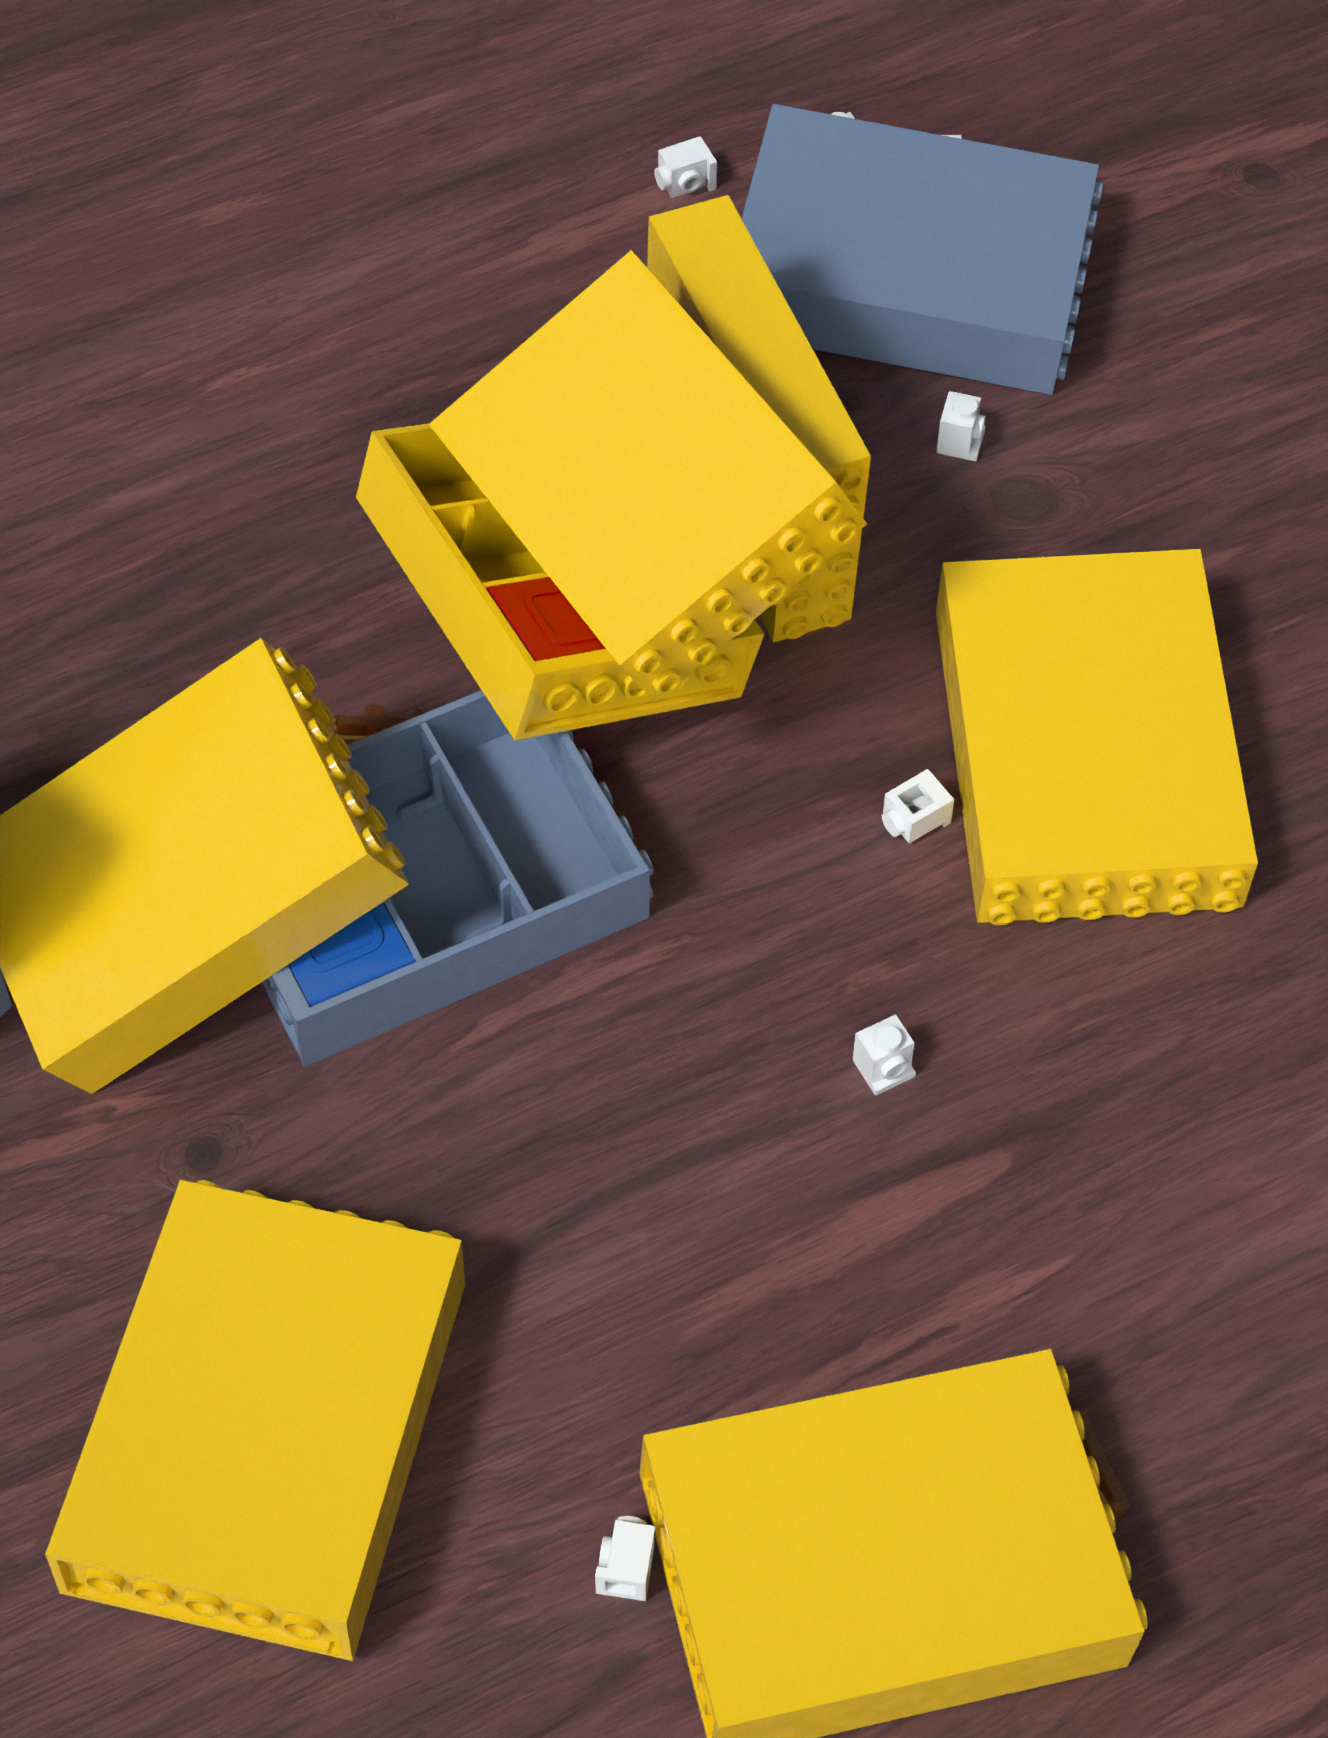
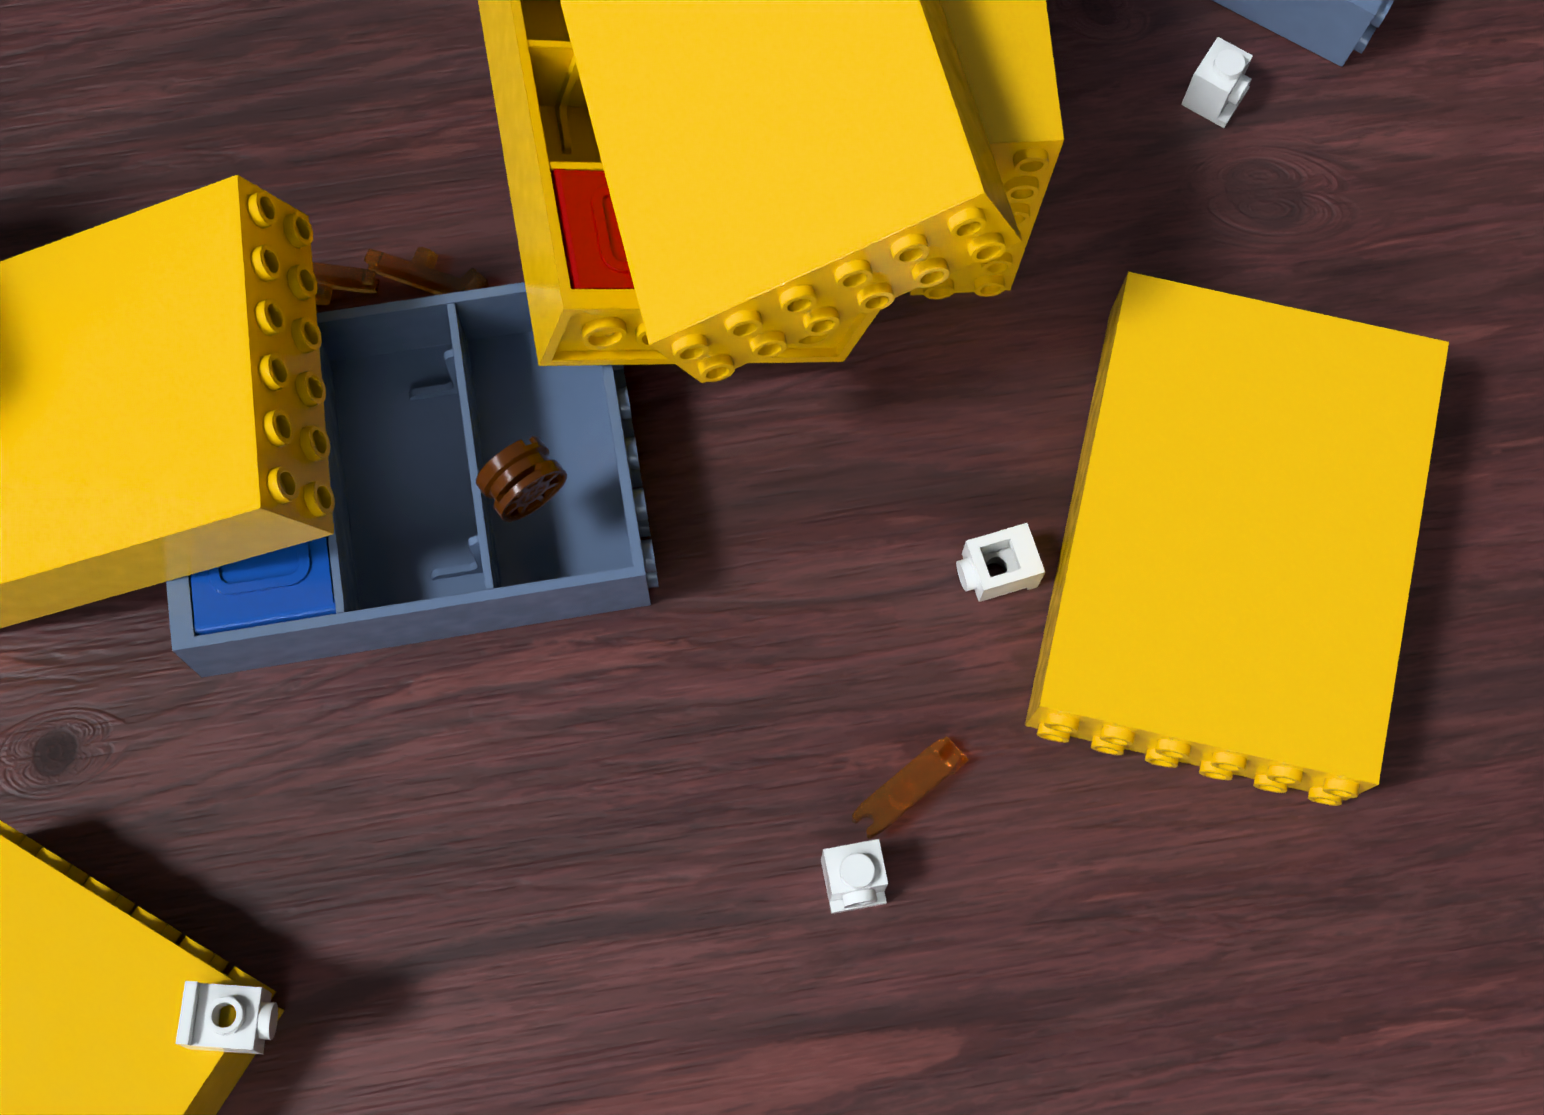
camera: 15 degrees right, 15 degrees up
none -> white brick [175,981,278,1054]
none -> reddish brown wheel [476,436,567,522]
none -> clear orange piece [852,736,969,839]

